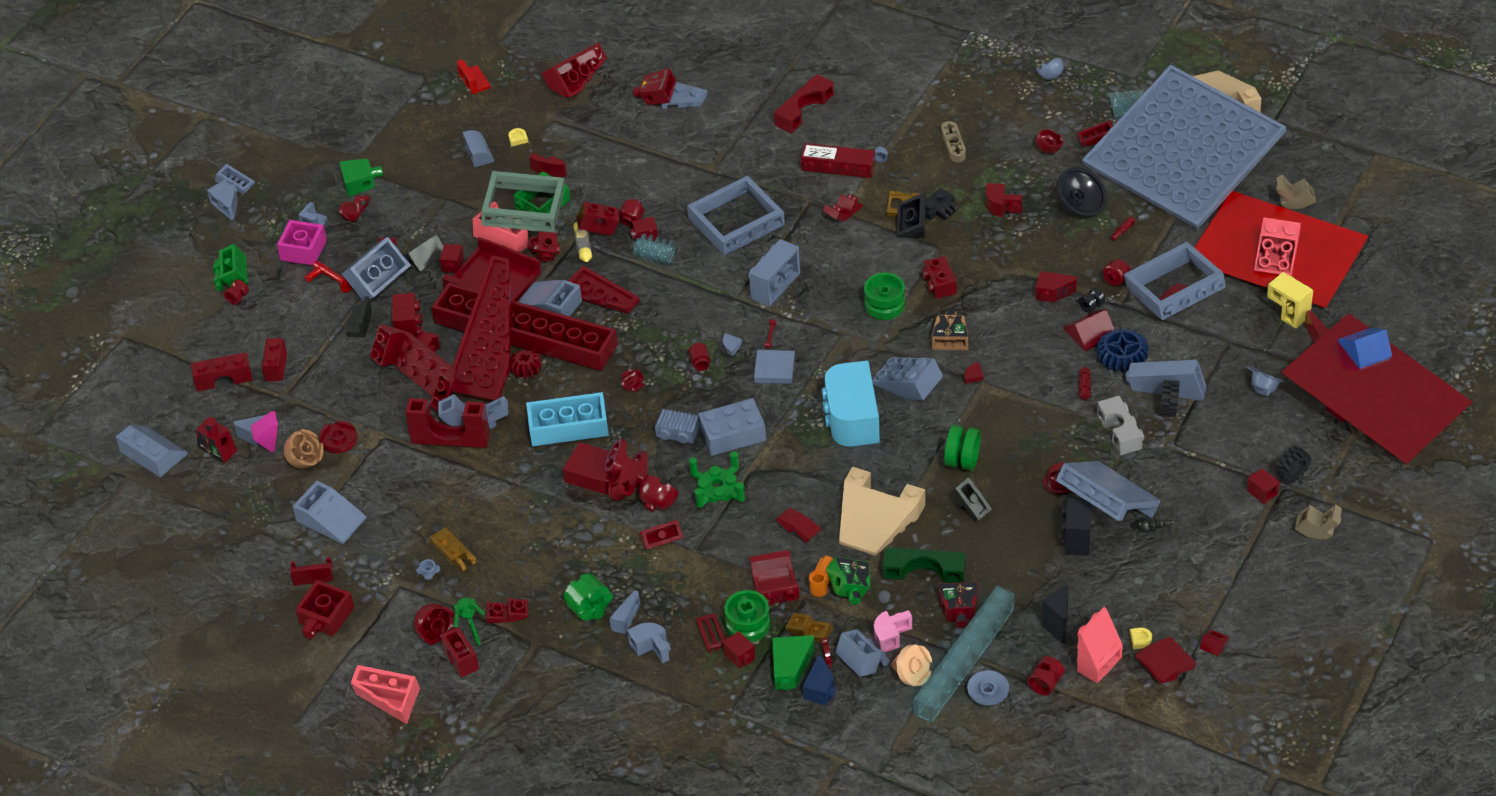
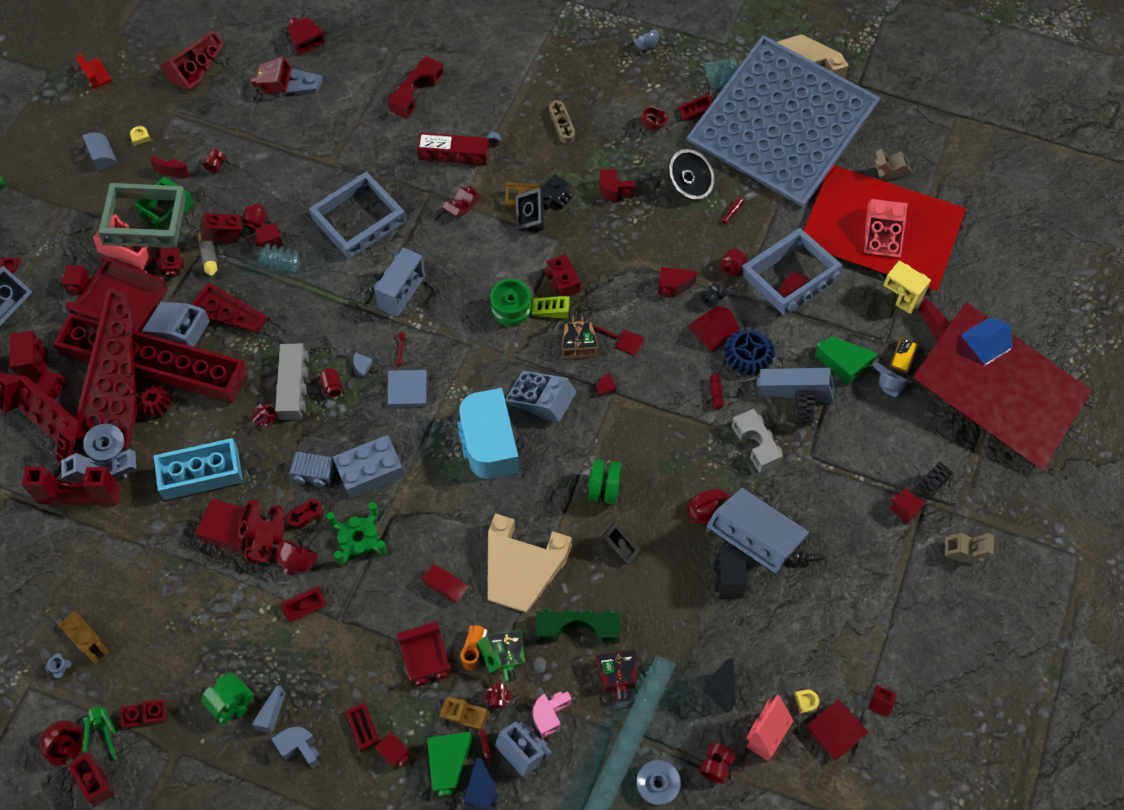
camera: 10 degrees left, 15 degrees up
pearl dark grey panel [403,235,443,271] -> none
green wheel [724,590,770,642] -> none
light nougat tile [891,644,932,686] -> none
none -> sand blue dish [83,424,124,461]
none -> dark red wheel [203,149,226,174]
none -> light grey brick [275,343,309,420]
none -> dark red beam [286,499,323,529]
none -> dark red torso [287,17,326,56]
none -> dark red gear [485,683,511,709]
none -> lime slope [532,296,570,319]
none -> dark red piece [584,321,645,356]
none -> green slope [815,336,877,385]
none -> slope [889,337,918,375]

